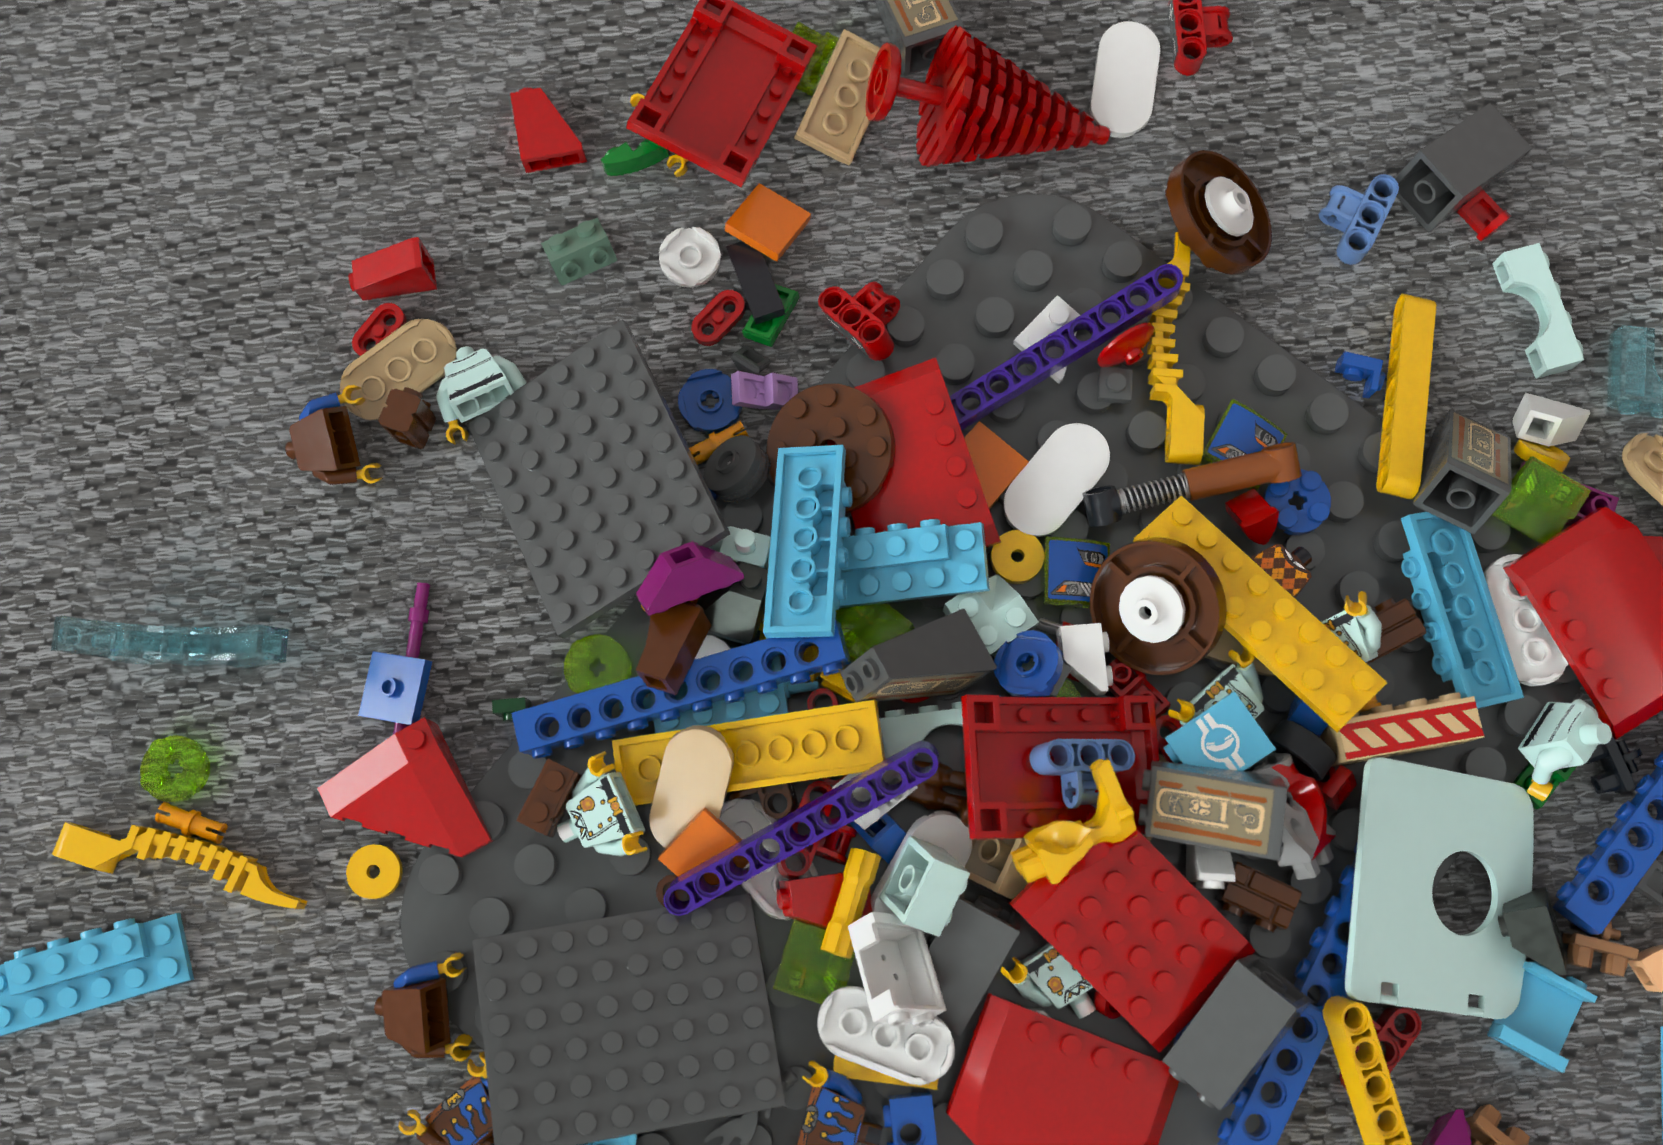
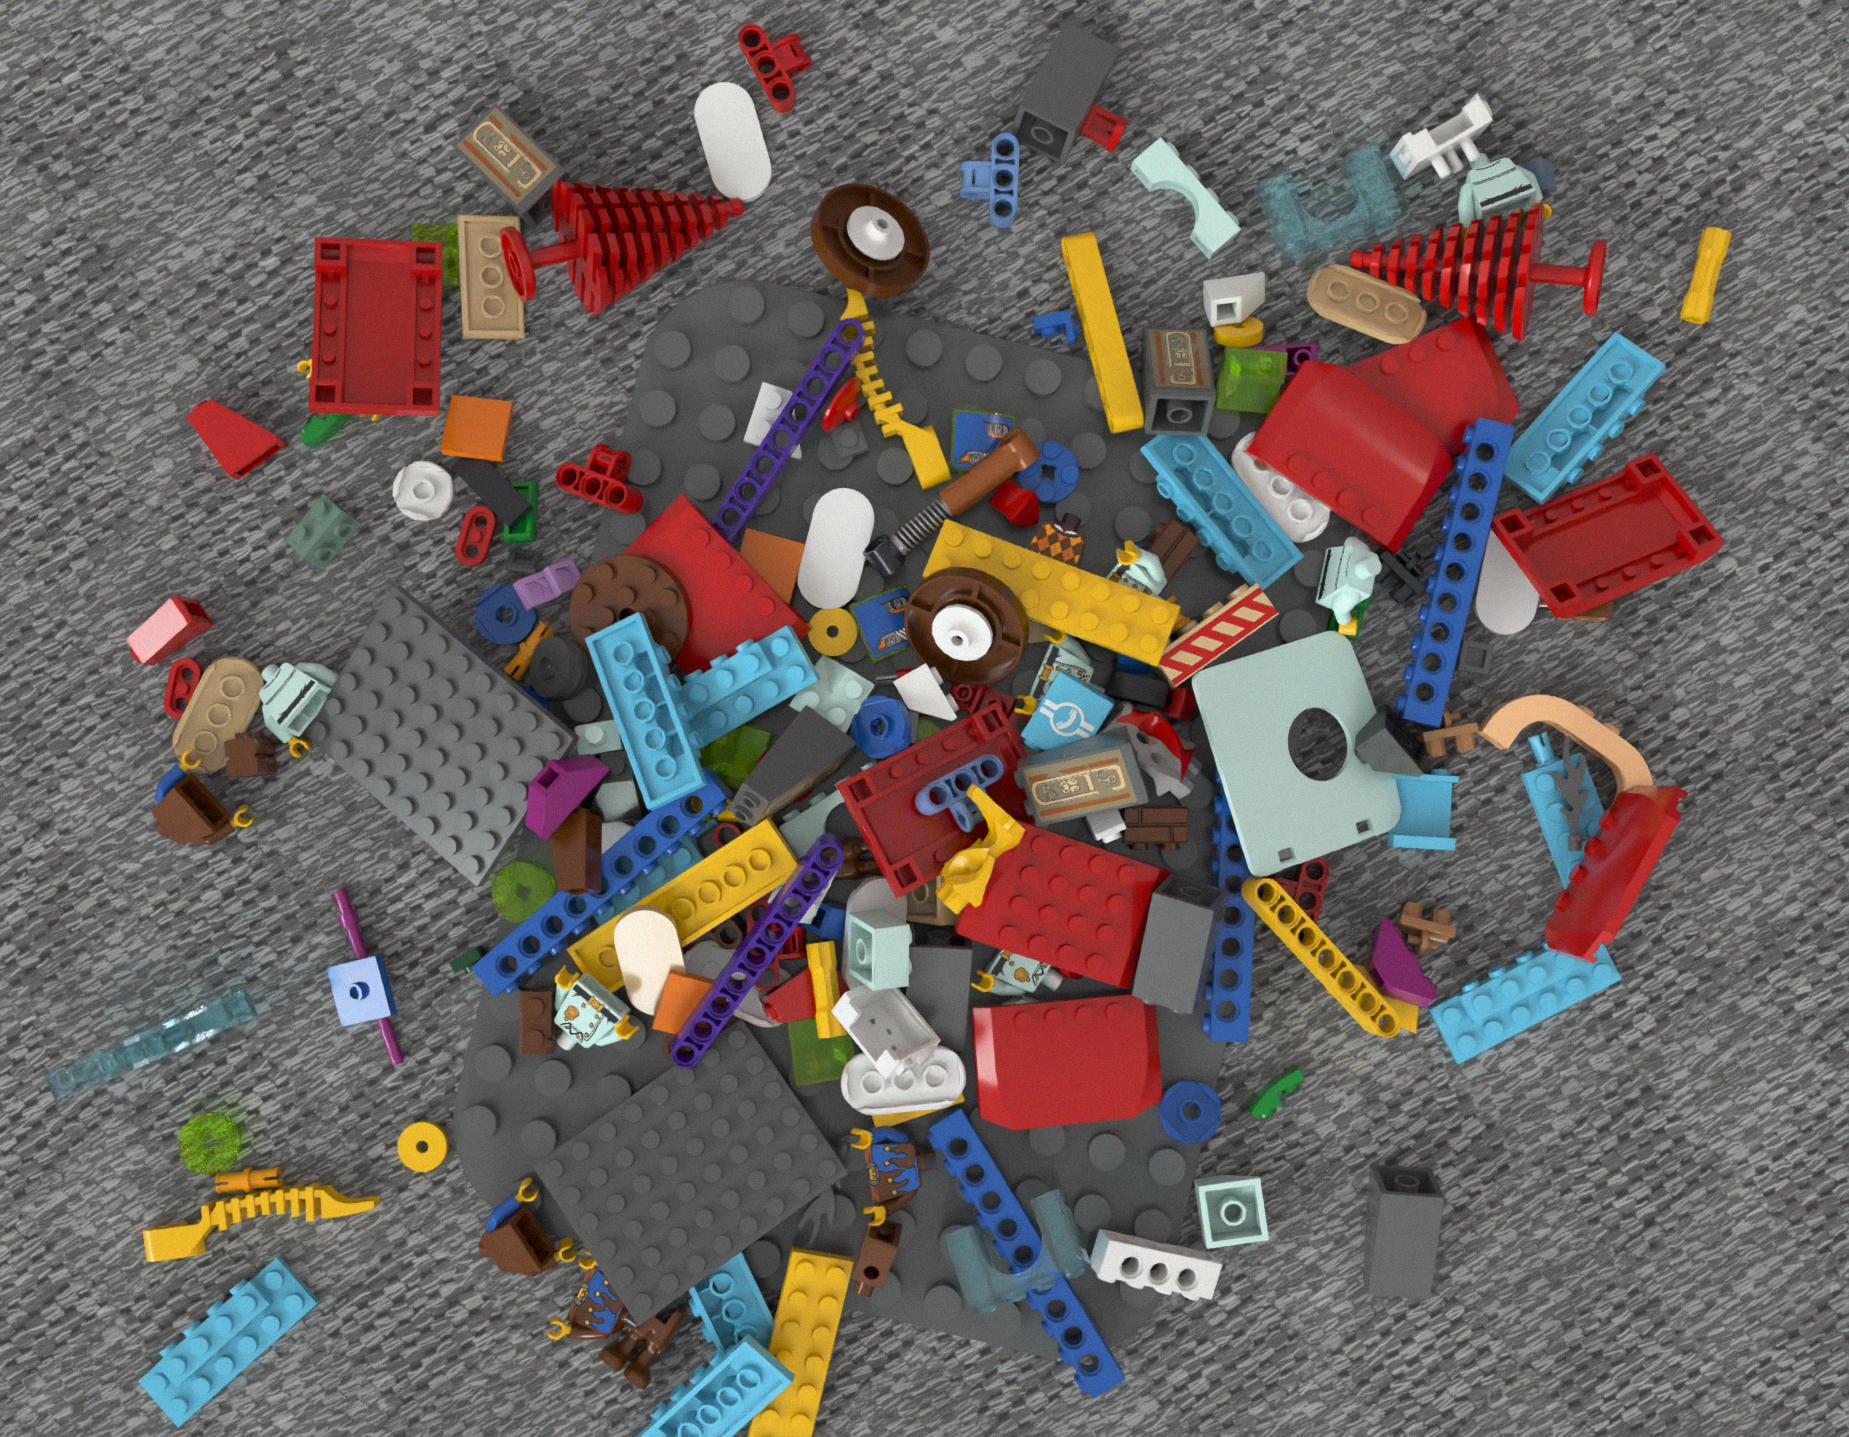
camera: 20 degrees left, 10 degrees up
red slope [317,717,493,858] -> none

